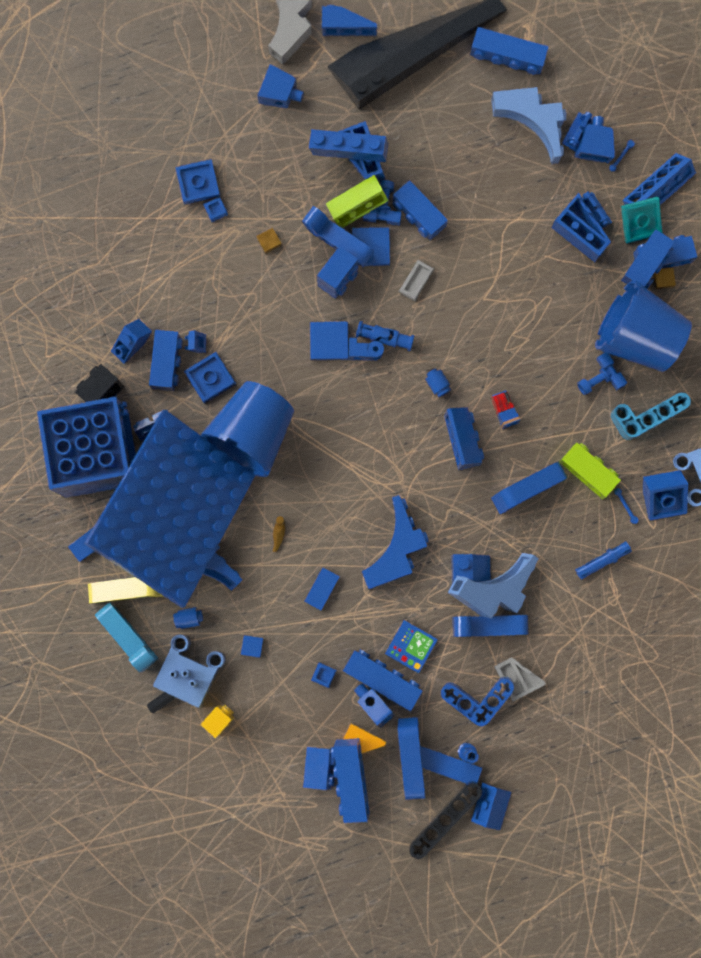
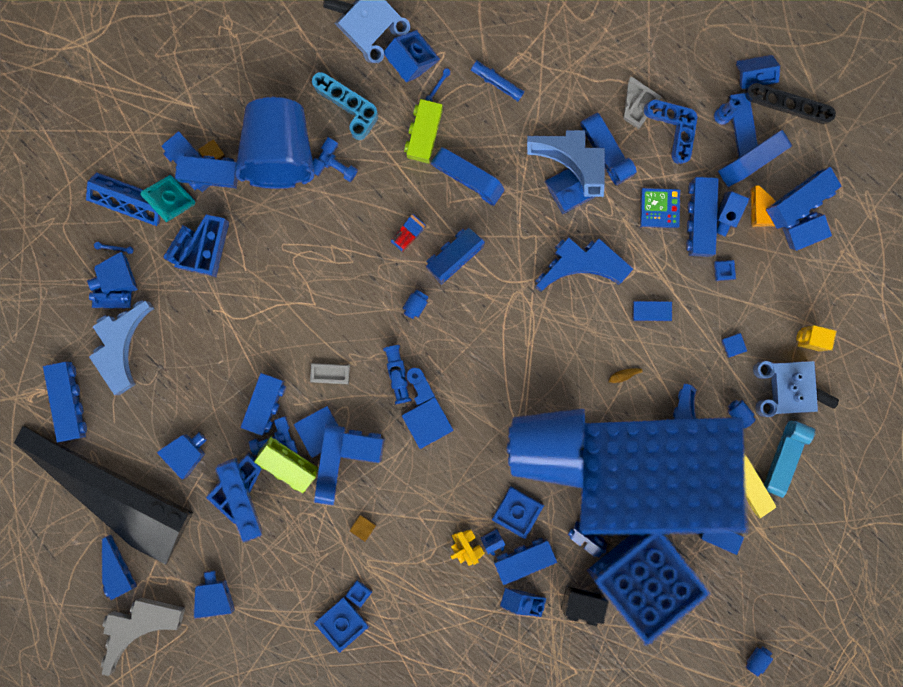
camera: 120 degrees left, 5 degrees up
none -> blue torso [157,432,207,479]
none -> yellow hips [450,529,484,566]

